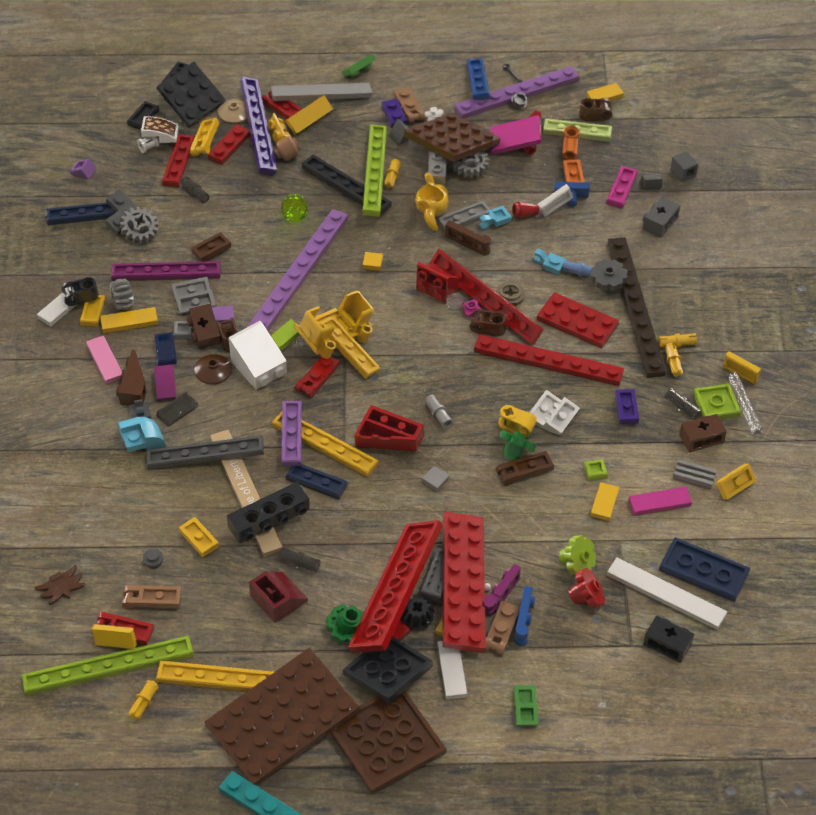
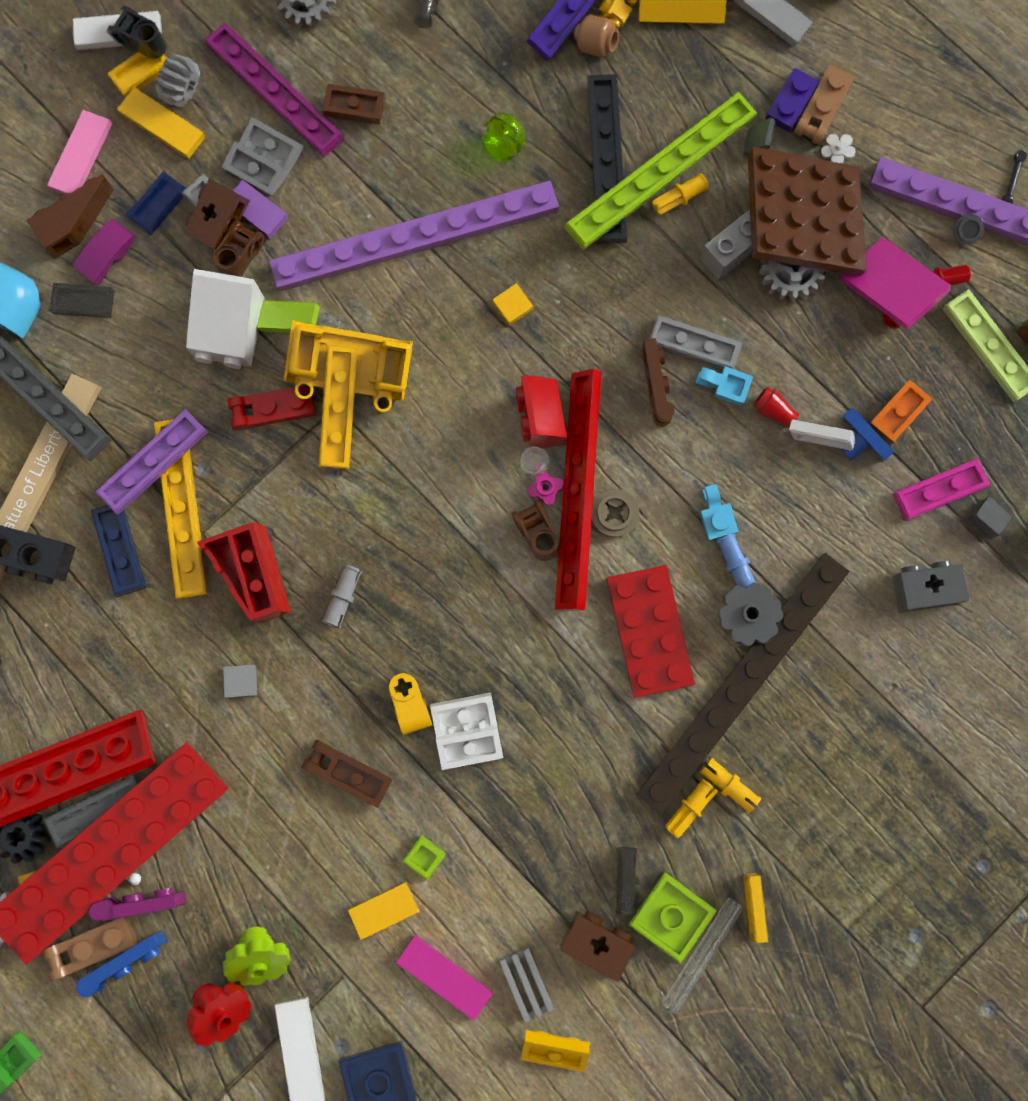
camera: 50 degrees right, 30 degrees up
dark grey tile [129,399,151,419] -> none
reddish brown dish [194,354,232,384] -> none
yellow piece [415,173,449,231] -> none
blue tile [467,58,490,100] -> none
red plate [474,334,624,386] -> none
green plant [498,429,537,460] -> none
orange piece [562,126,579,160] -> none
dark purple plate [615,389,639,424] -> none

